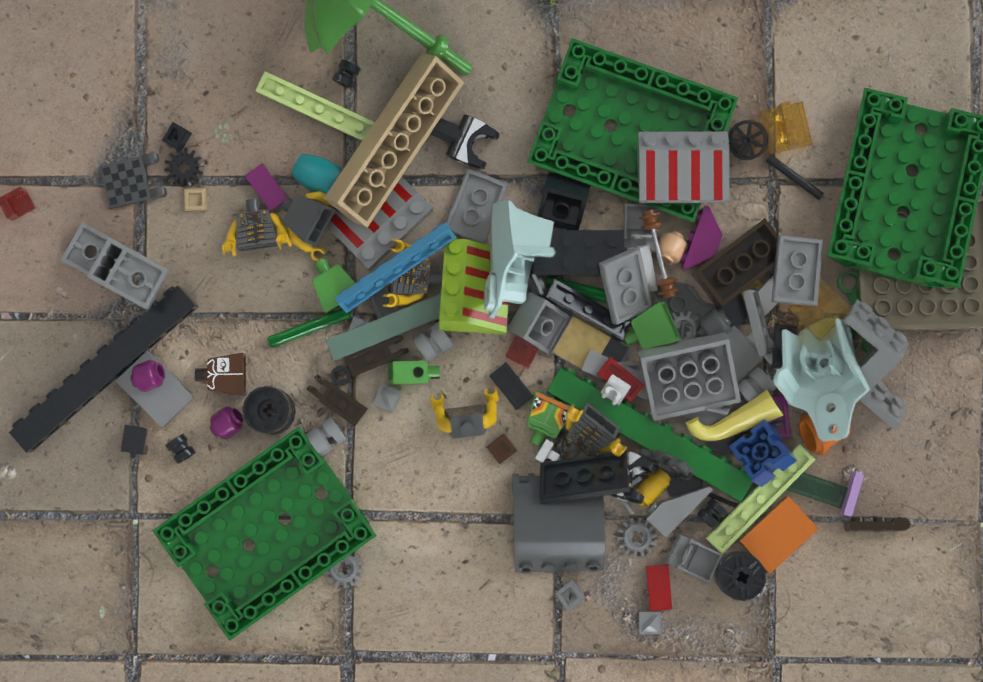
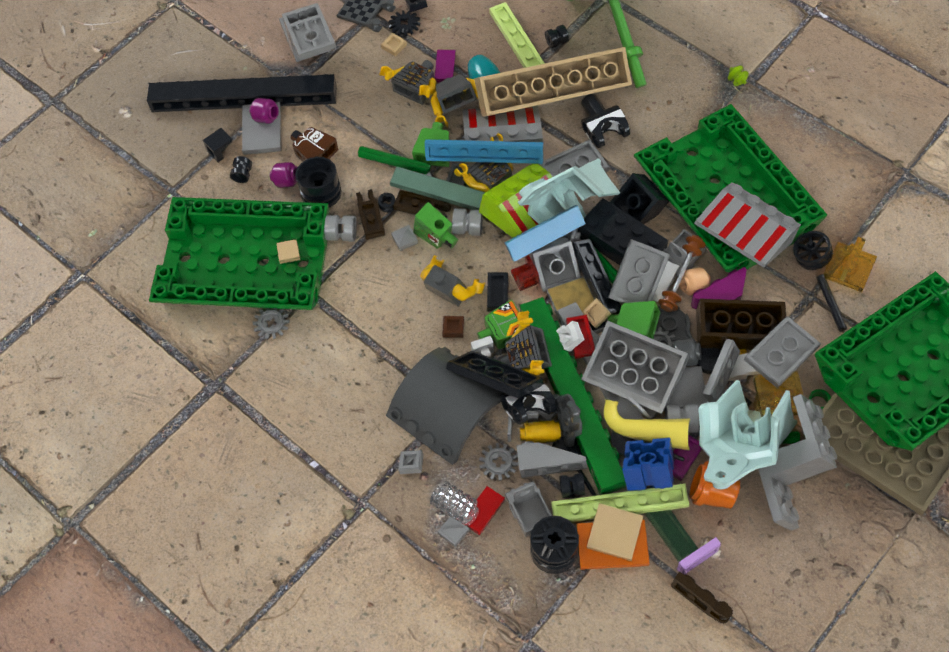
camera: 45 degrees right, 25 degrees down
none -> tan tile [277,239,300,264]
none -> clear piece [430,481,479,526]
none -> dark azure tile [504,205,586,262]
none -> tan tile [582,298,612,328]
none -> tan tile [587,503,643,561]

